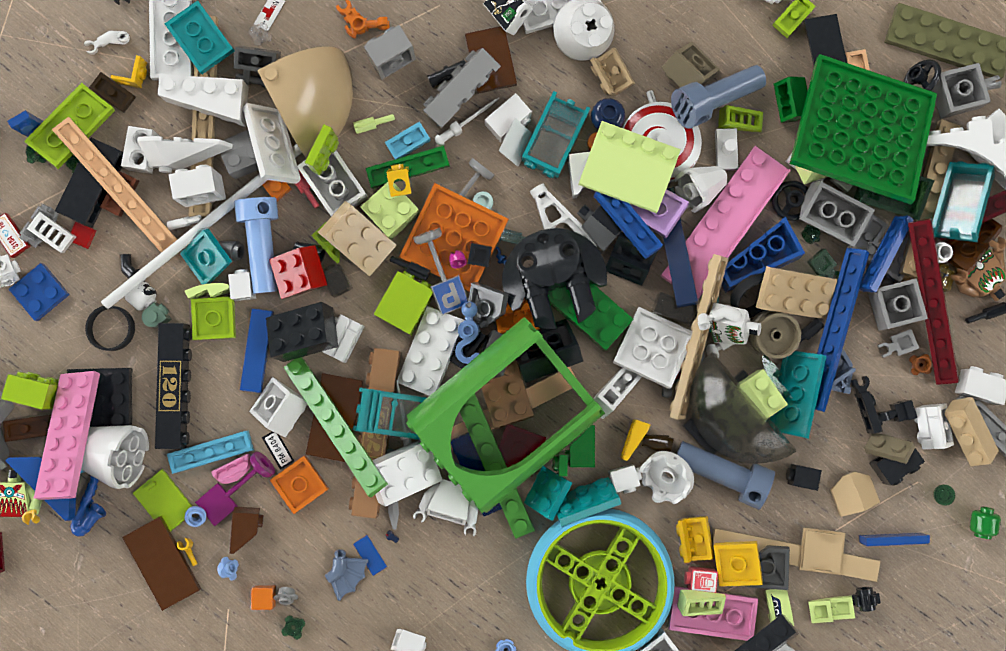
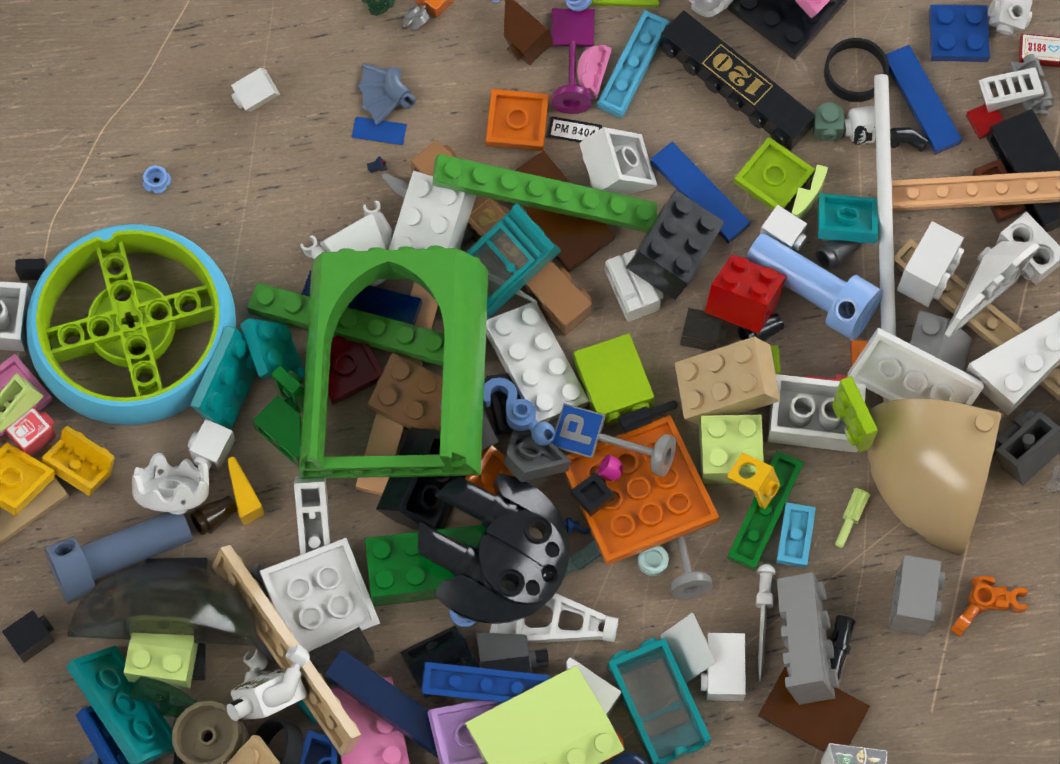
camera: 130 degrees right, 15 degrees down
white piece [167,215,202,230] -> none
none -> blue tile [885,45,962,155]

